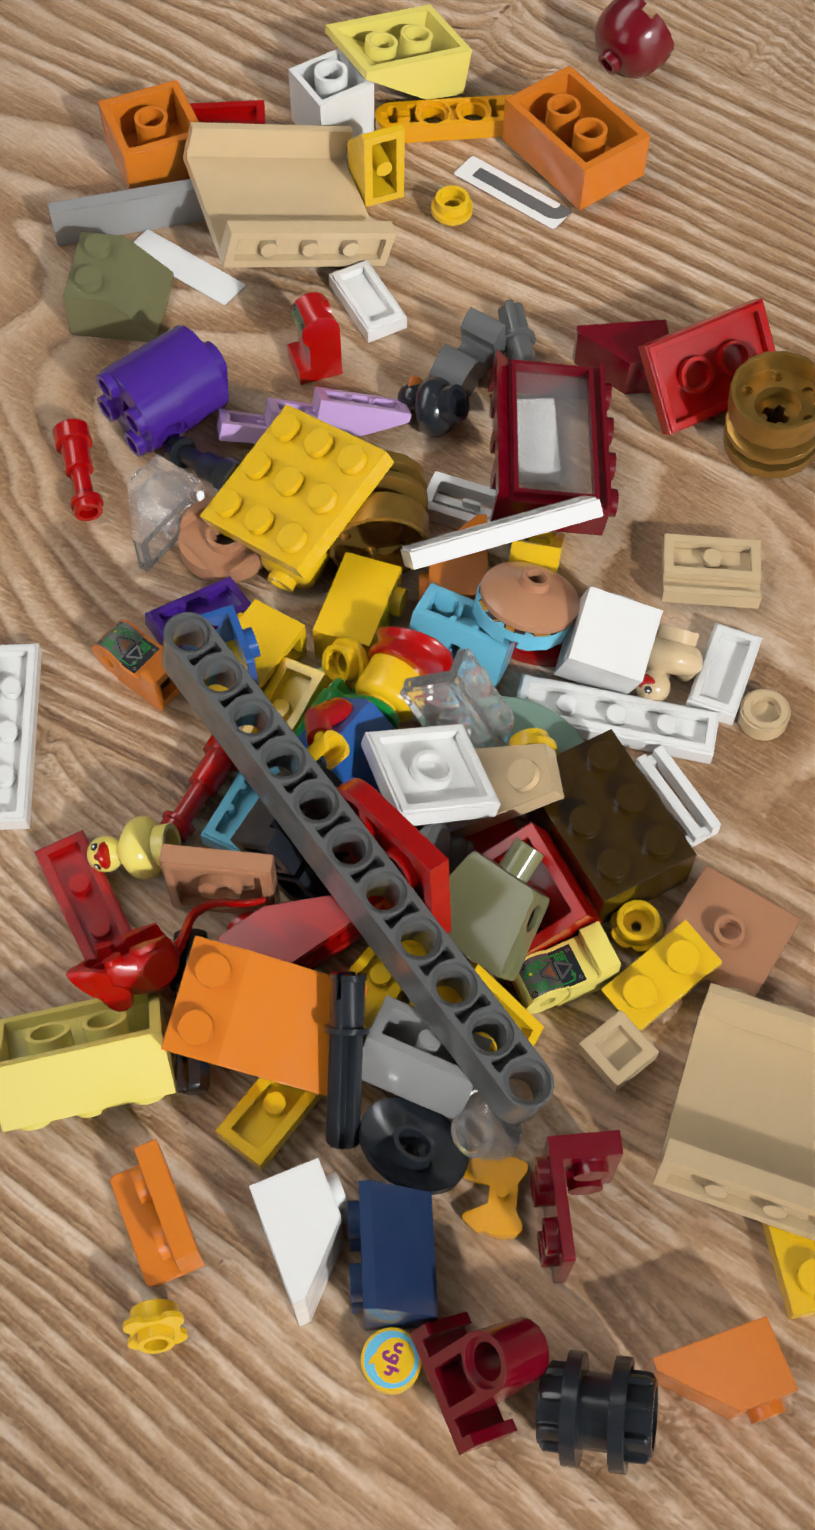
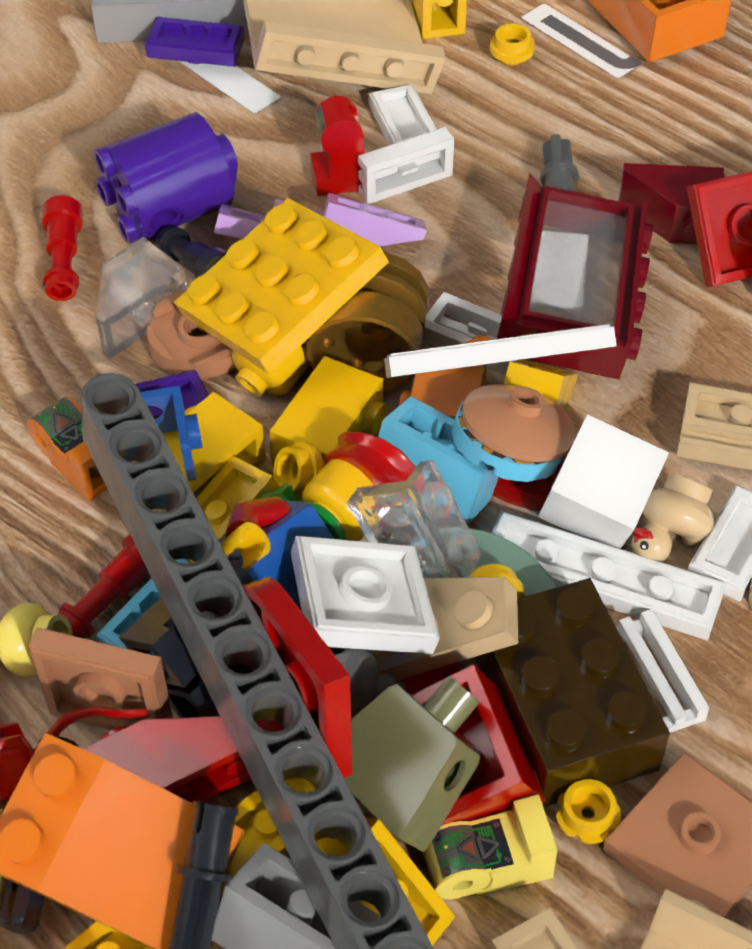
camera: 10 degrees right, 10 degrees down
olive slope [63,232,174,342] -> none
black animal [397,375,470,437] -> none
dark grey leg [428,307,506,398] -> none
yellow plate [601,919,723,1031] -> none
none -> dark purple plate [145,17,245,67]
none -> white tile [358,127,454,204]

